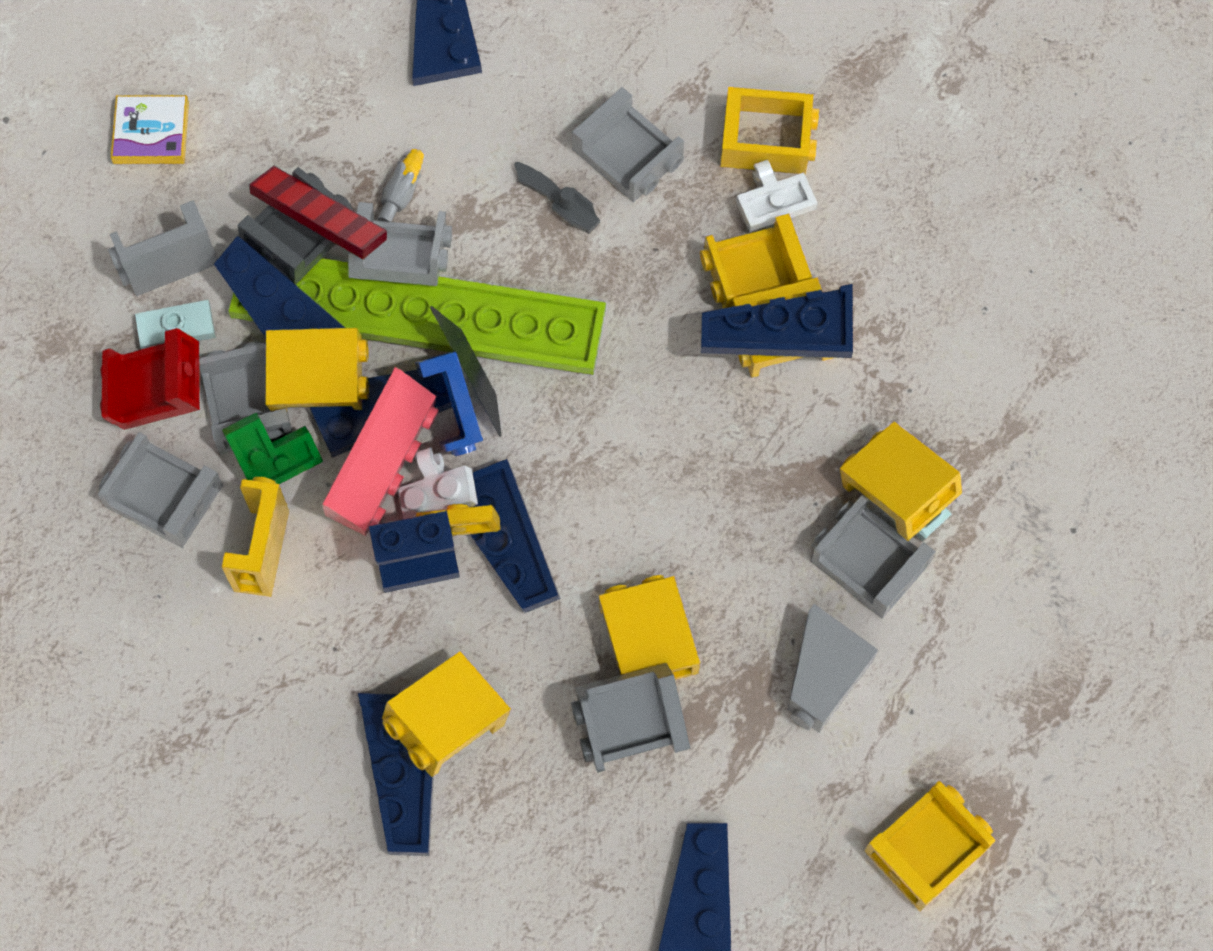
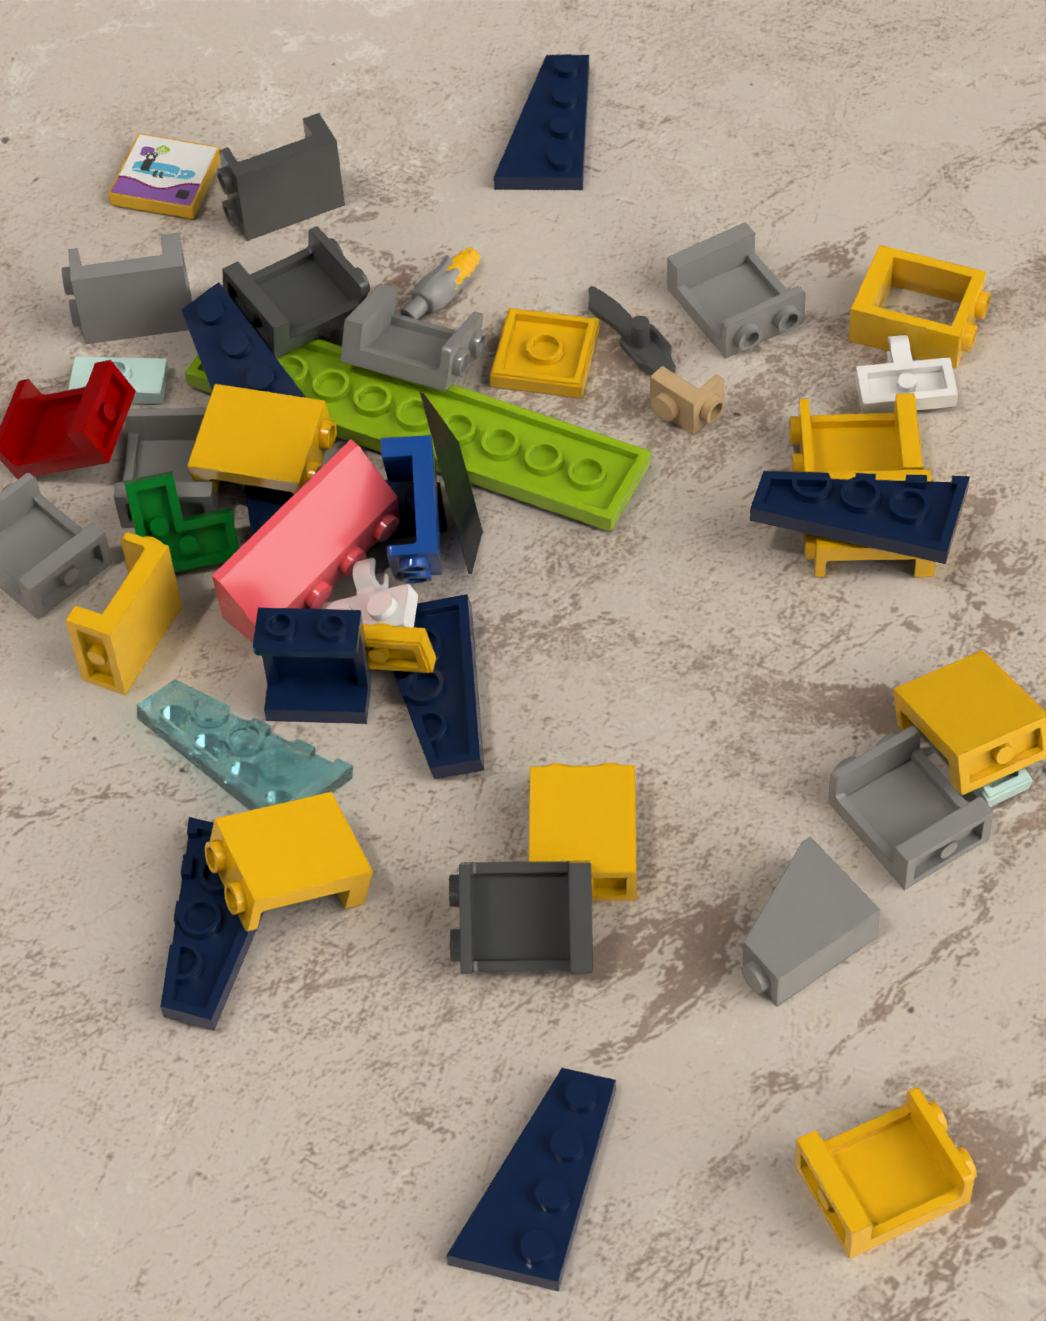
camera: 20 degrees right, 15 degrees down
tile [249,165,387,260] -> none
none -> clear light blue wing [137,679,353,810]
none -> dark grey panel [217,113,345,241]
none -> yellow tile [490,308,600,398]
none -> tan bracket [650,366,725,436]

